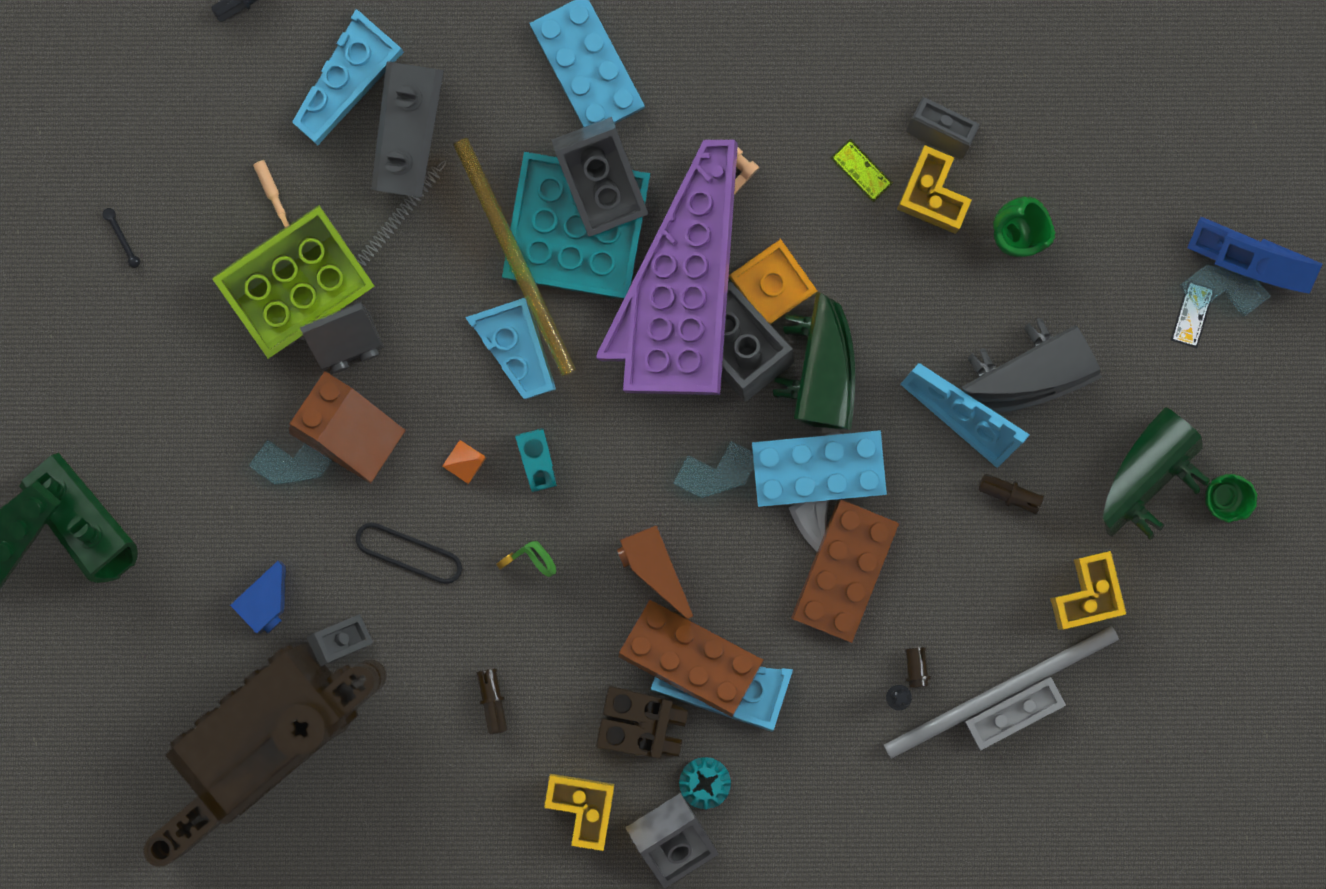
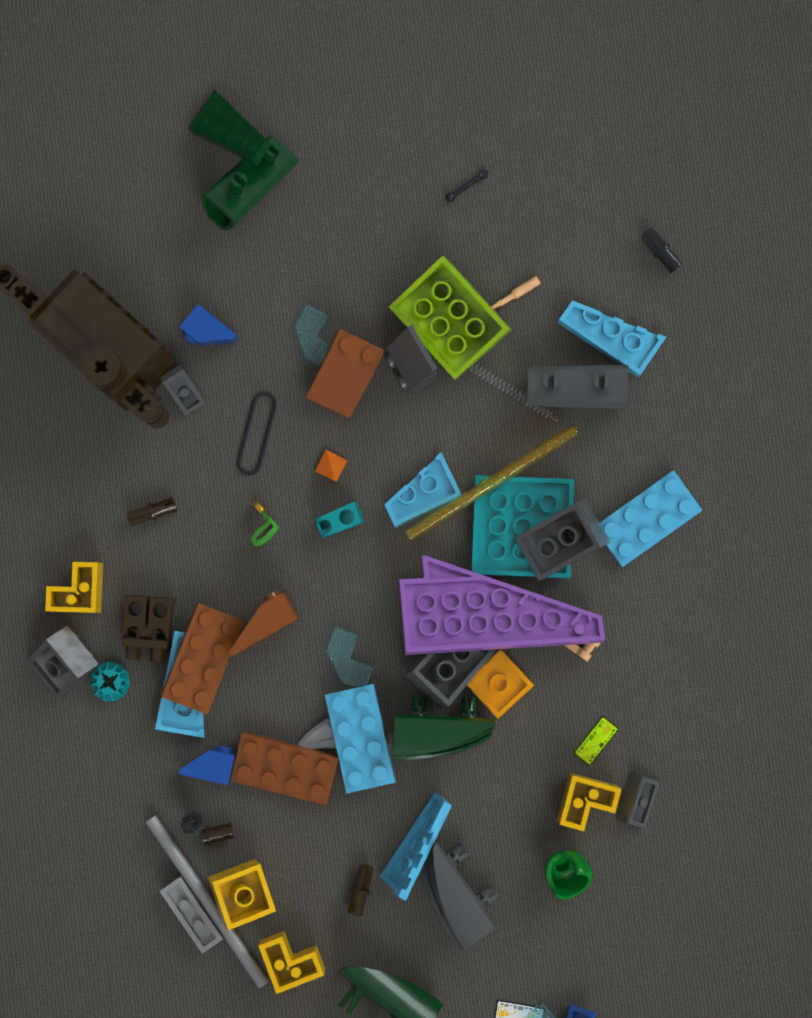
camera: 85 degrees right, 0 degrees up
none -> blue slope [179,745,237,785]
none -> yellow brick [208,859,276,931]

